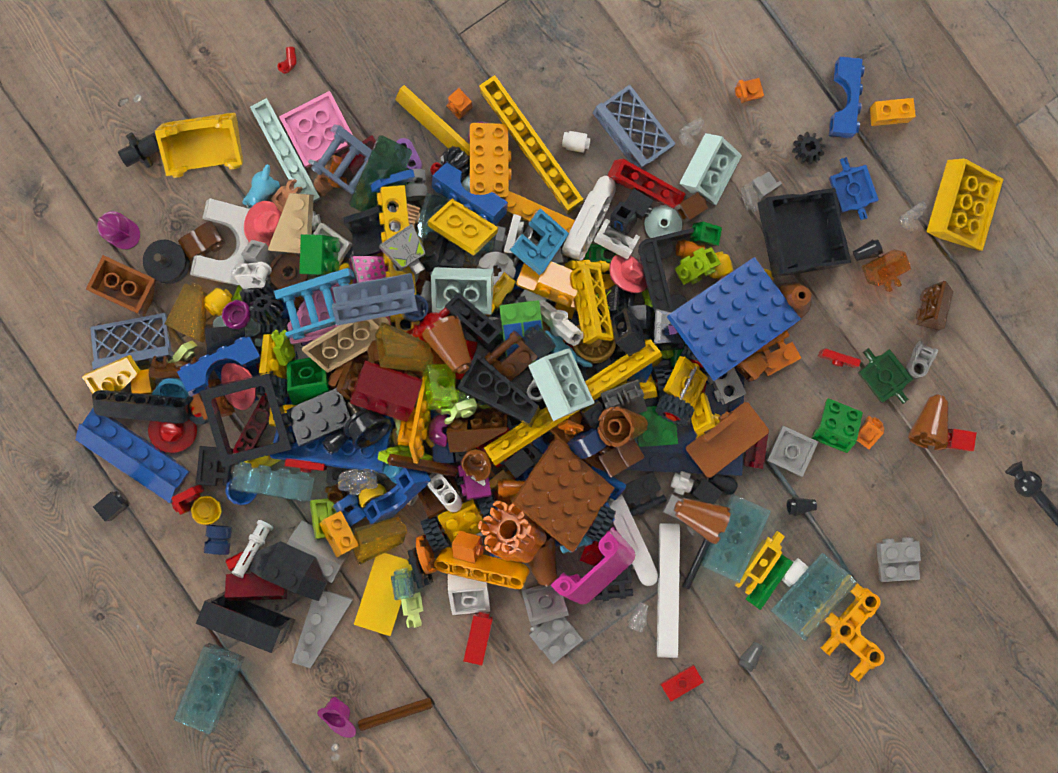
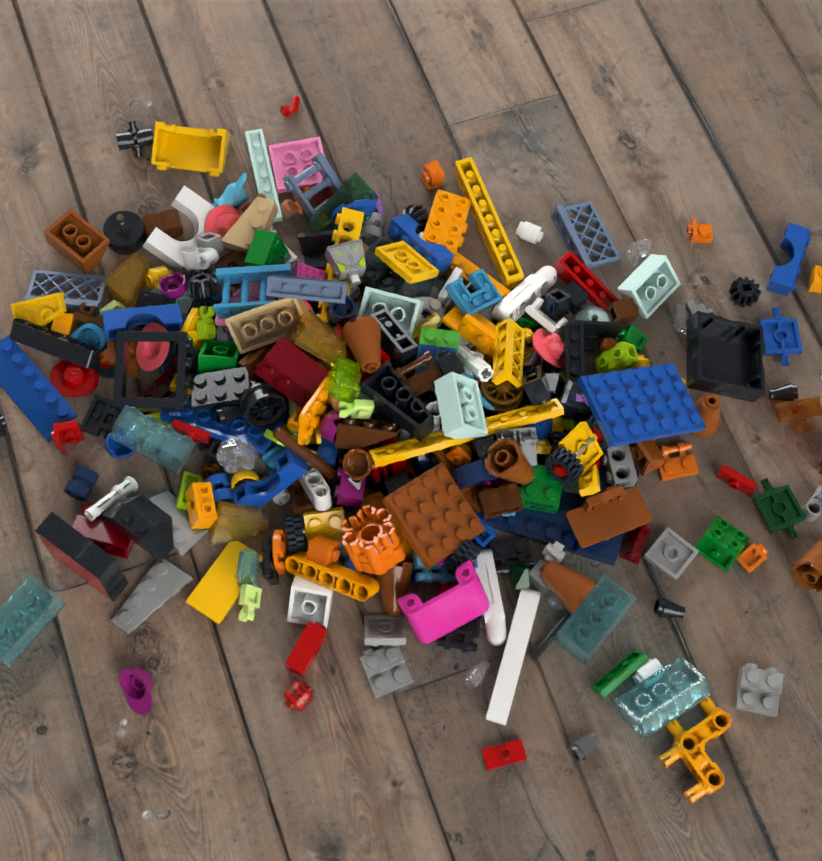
camera: 10 degrees right, 20 degrees down
magenta piece [97,211,140,249] -> none
yellow hair [191,496,222,525] -> none
reddish brown axle [358,698,433,731] -> none
yellow tile [395,85,470,159] -> none
black brick [690,478,723,504] -> none
black cone [708,473,738,495] -> none
yellow hinge [735,531,785,595] -> none
none -> clear red head [283,680,314,712]
none -> dark green slope [510,563,530,590]

